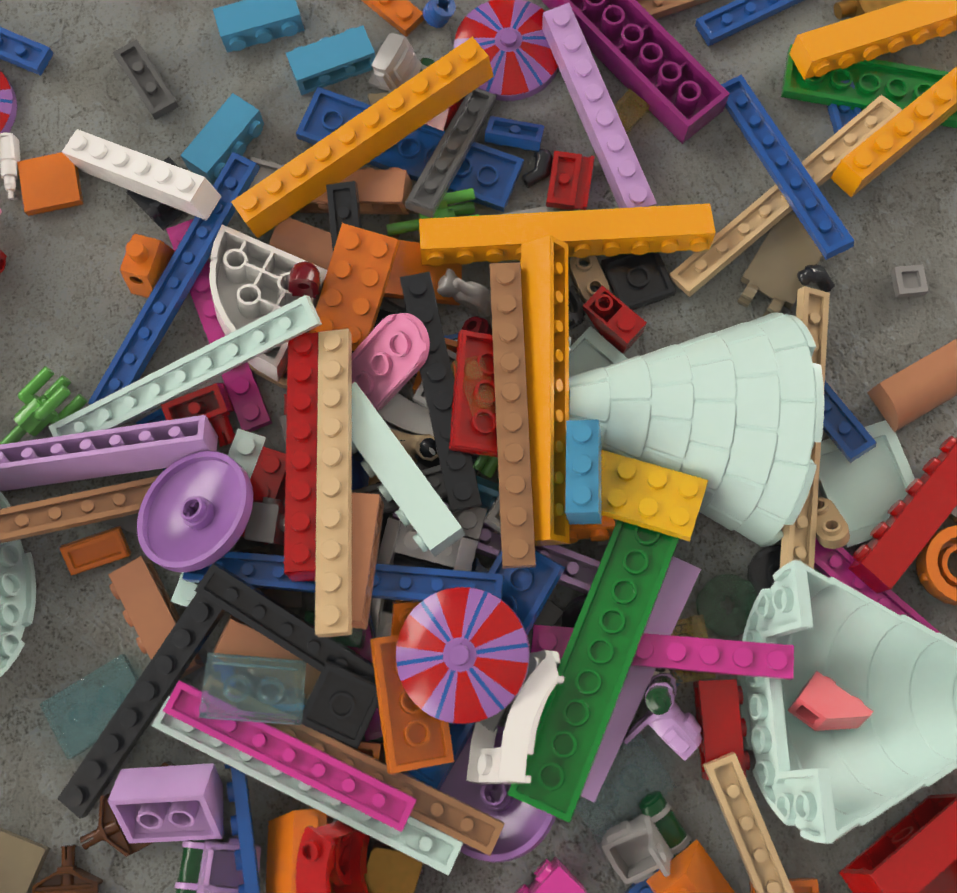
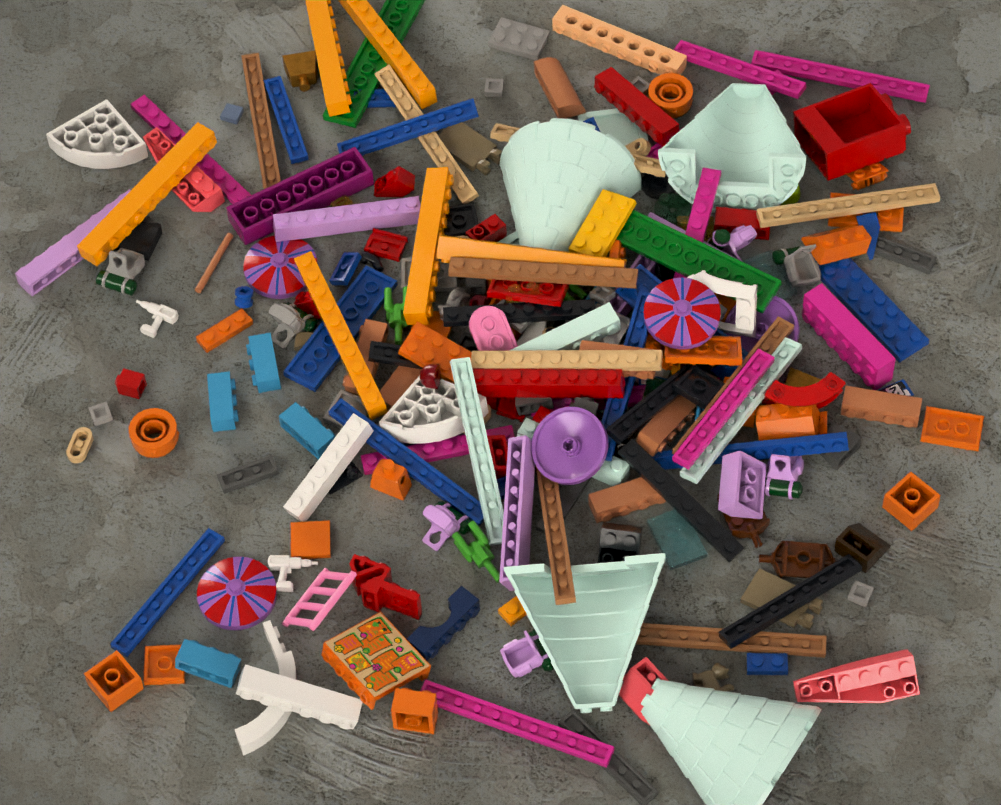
camera: 80 degrees left, 20 degrees down
orange tile [59,526,131,576] -> none
clear light blue tile [199,653,306,725] -> none
dark grey tile [405,88,497,218] -> none
dark azure brick [565,420,602,524] -> none
coral slope [788,671,873,731] -> none
black arm [797,264,835,292] -> none
none -> red slope [374,166,415,198]
none -> lavender piece [422,501,471,551]
none -> black slope [598,522,643,563]

